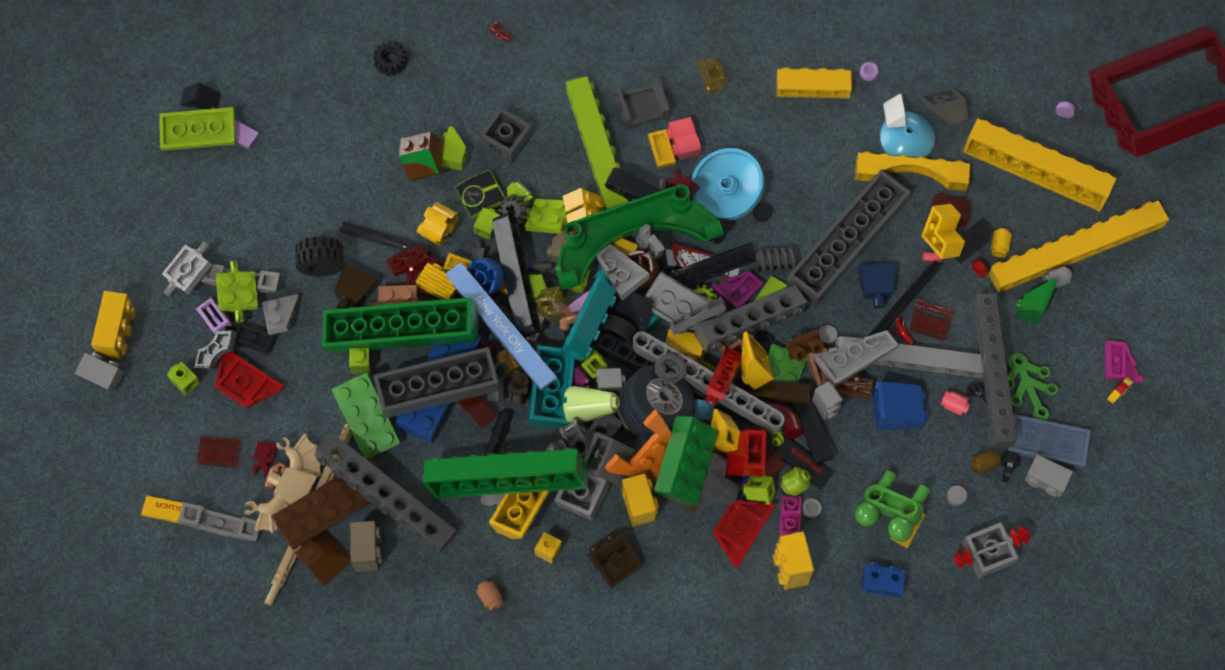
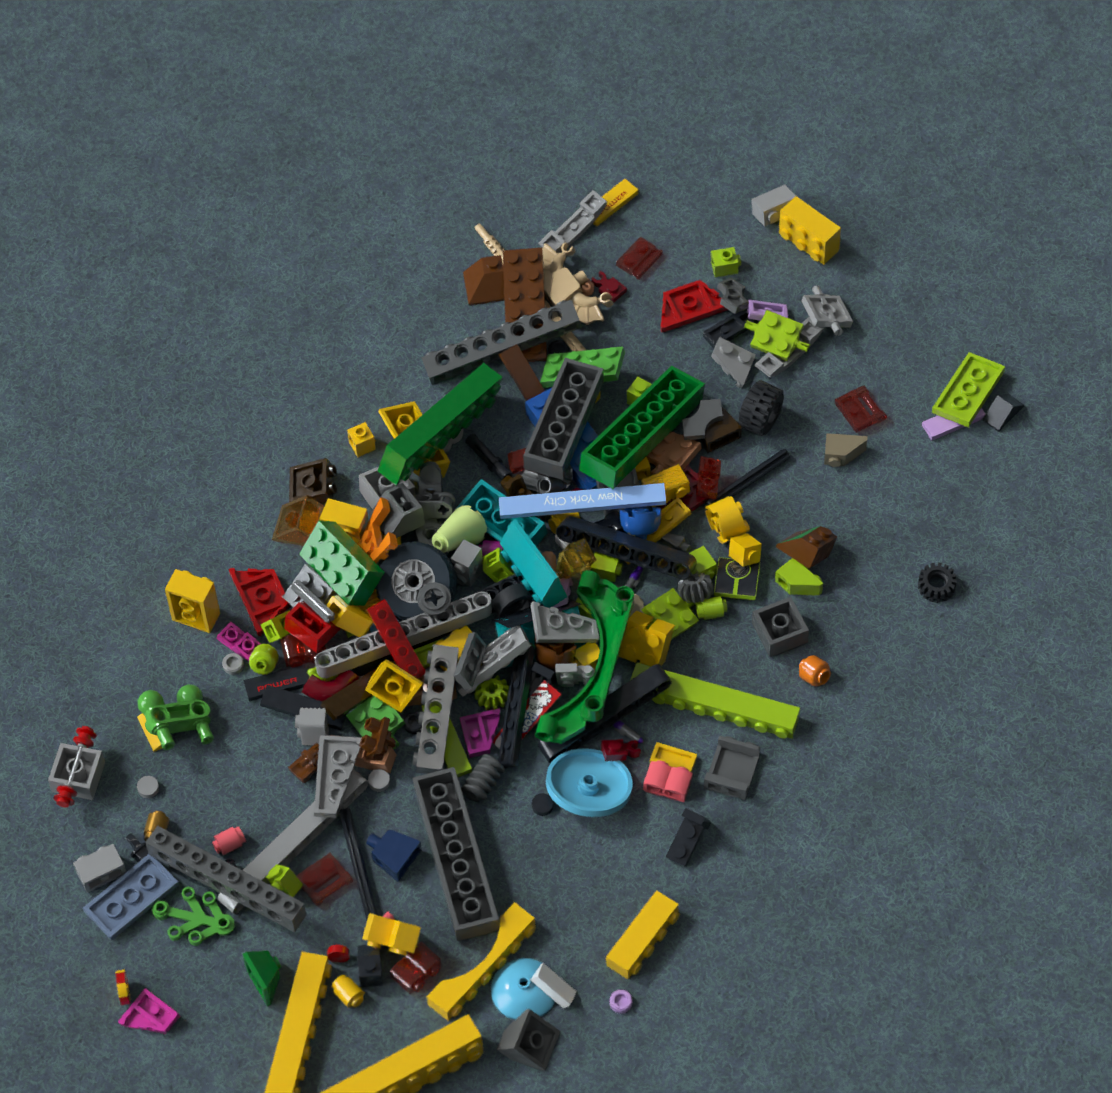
camera: 130 degrees right, 10 degrees down
dark tan piece [350,521,382,571] -> none
nougat brick [476,580,504,611] -> none
clear red arm [489,22,513,43] -> none
clear yellow slope [696,56,726,94] -> none
blue brick [861,563,906,598] -> none
blue slope [872,381,928,431] -> none
red bar [891,318,914,345] -> none
light grey brick [1042,266,1072,289] -> none
none -> lime brick [266,864,303,897]
none -> clear orange slope [272,495,325,546]
none -> dark grey axle [291,580,335,623]
none -> reddish brown tile [499,344,545,401]
none -> black bracket [666,808,712,867]
none -> dark grey tile [682,399,723,440]
none -> yellow brick [729,533,762,567]
none -> orange head [799,655,831,687]
none -> dark tan slope [824,433,867,467]
none -> clear red plate [835,386,887,433]

